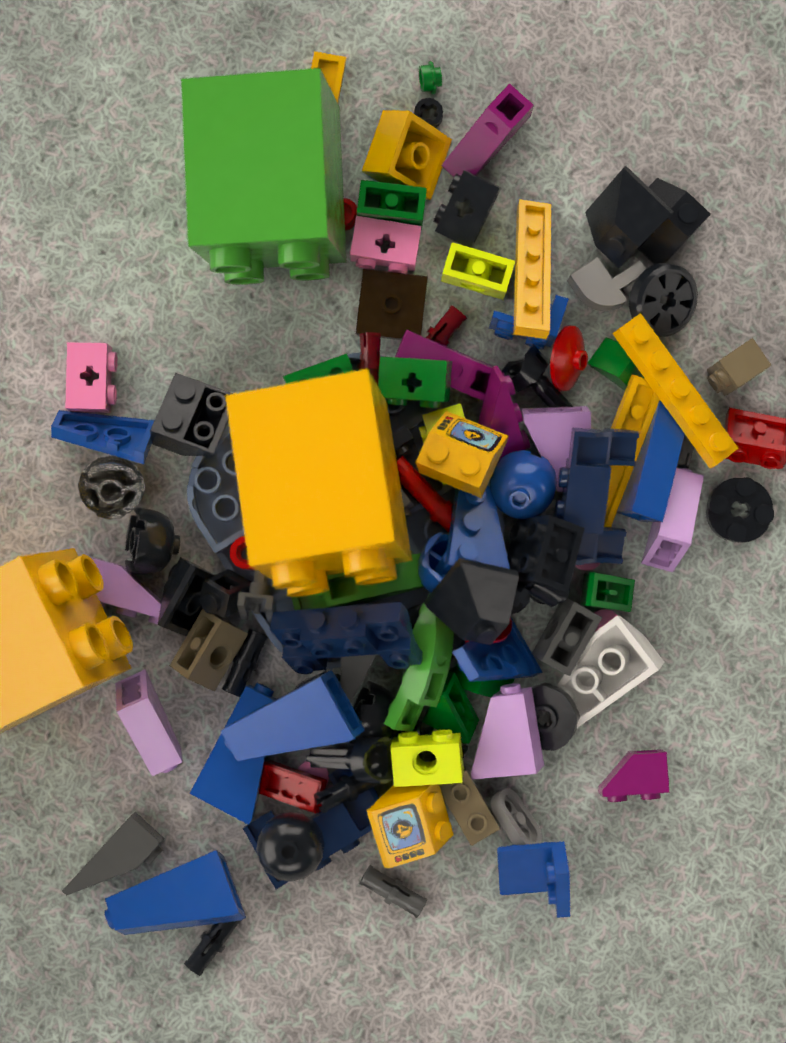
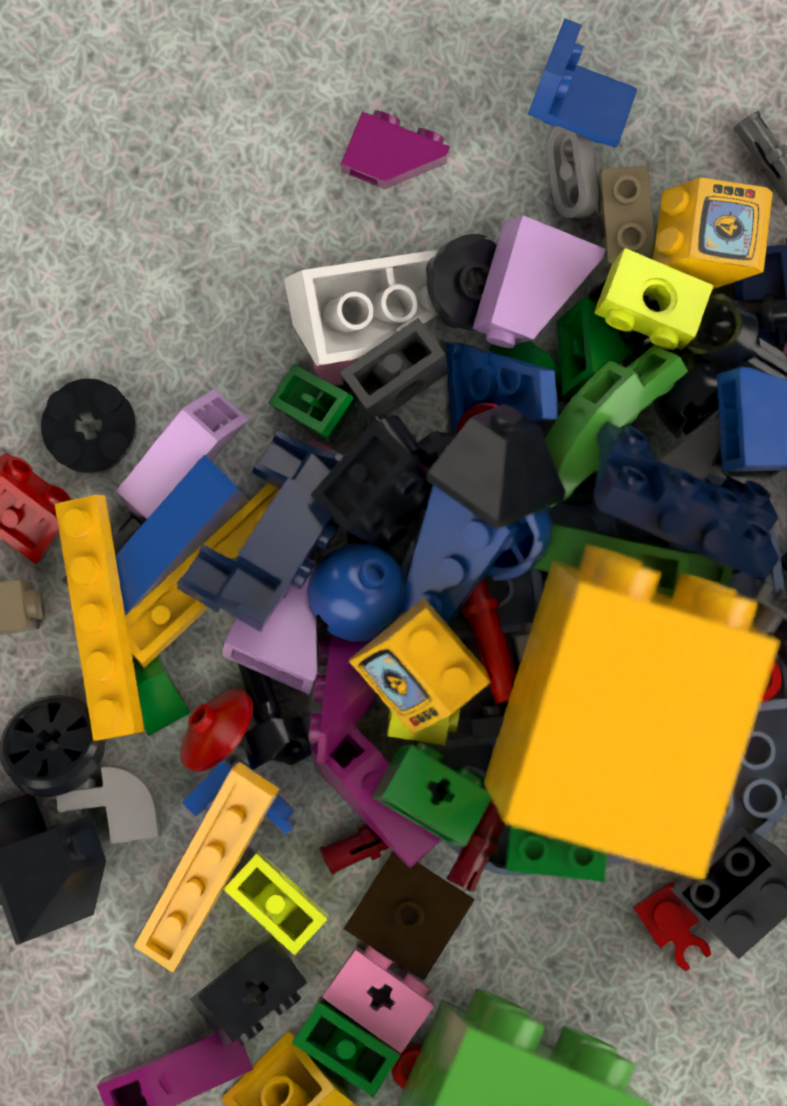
camera: 150 degrees left, 0 degrees up
none -> red plate [633,881,711,971]

